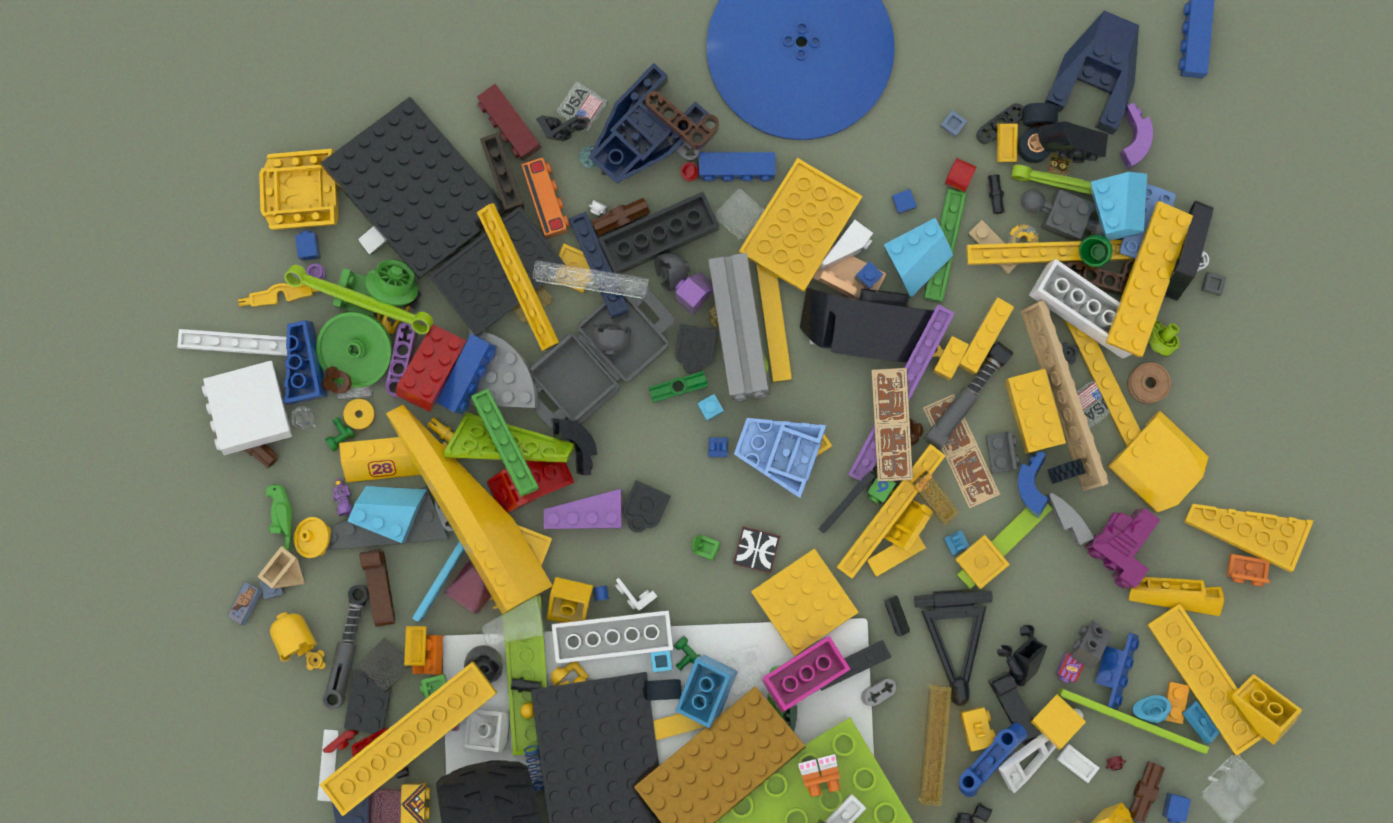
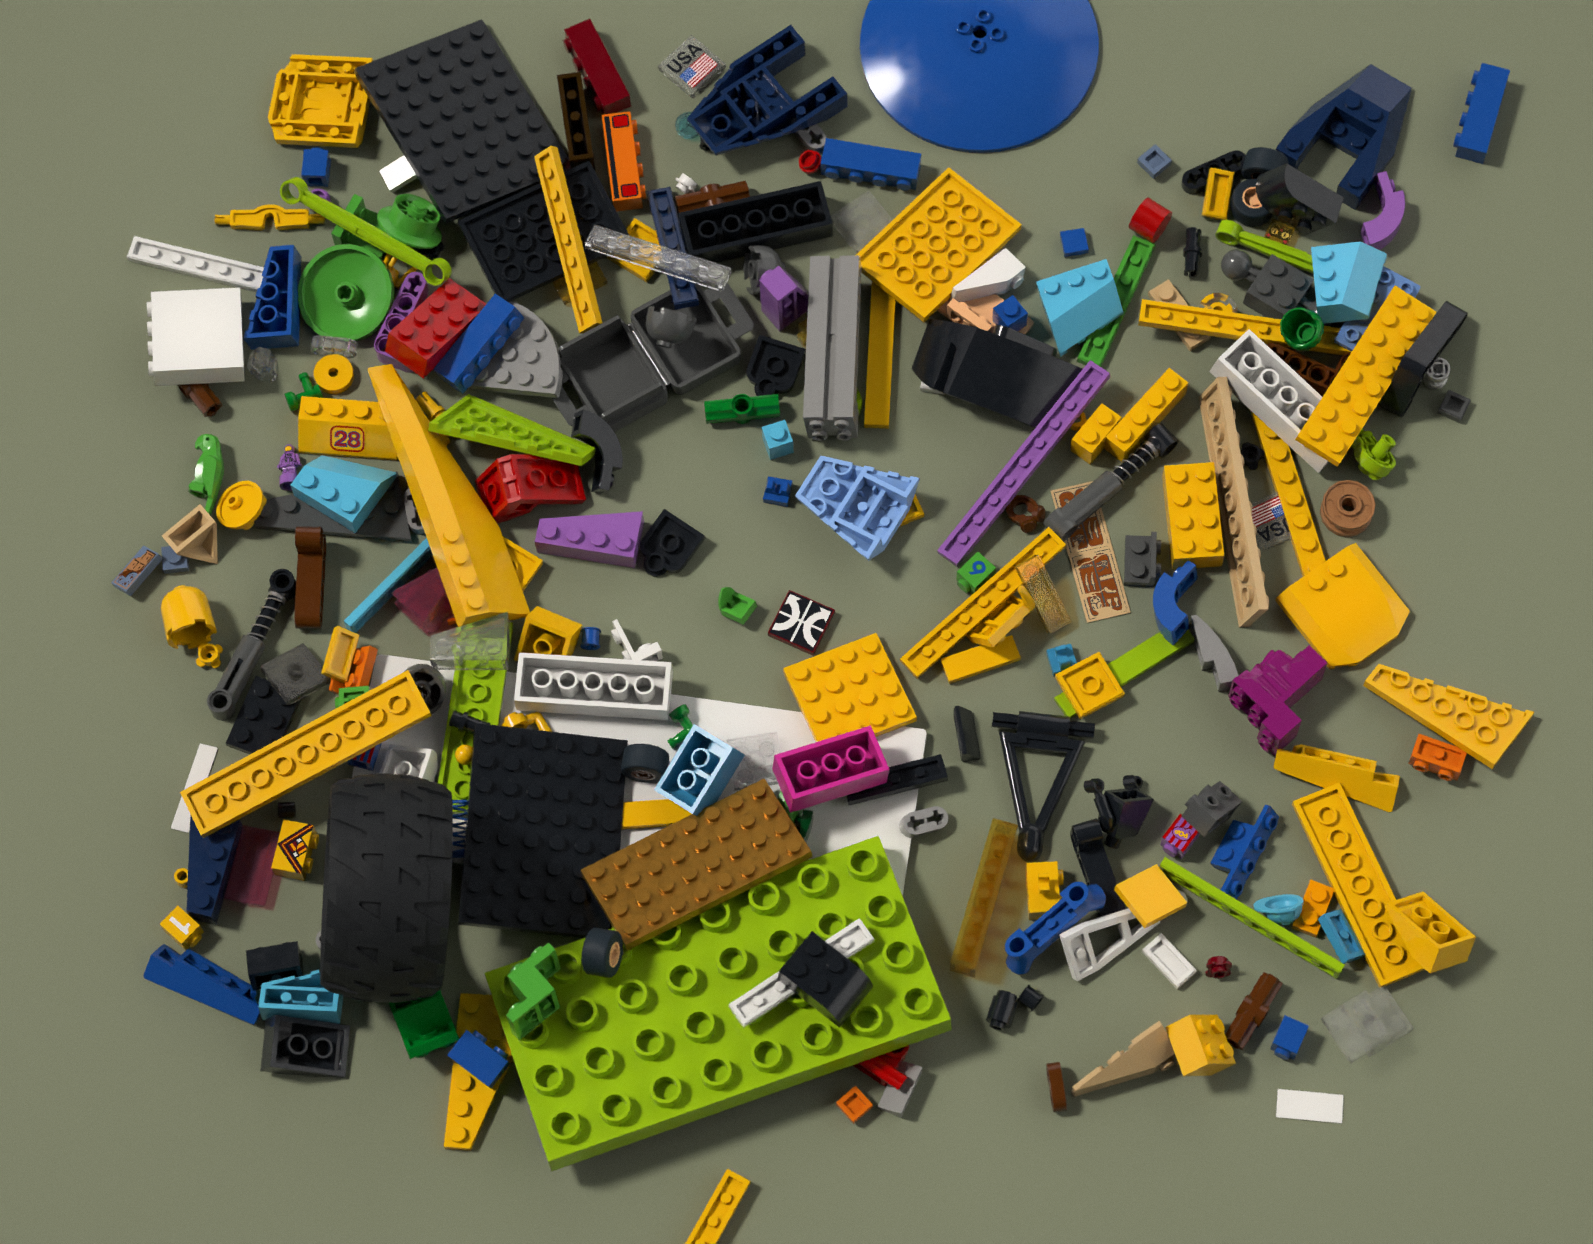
camera: 15 degrees right, 15 degrees down
reddish brown piece [321,366,352,394] -> none
red piece [323,730,358,753] -> none
bright green tile [471,389,538,497] -> none
black bracket [536,115,591,142] -> none
reddish brown beam [645,91,719,150] -> none
medium azure brick [650,650,672,672] -> none
orange hips [798,754,840,797] -> none
black tile [818,470,875,533] -> none
sticker [872,368,913,481] -> none
black bush [1047,458,1086,484] -> none

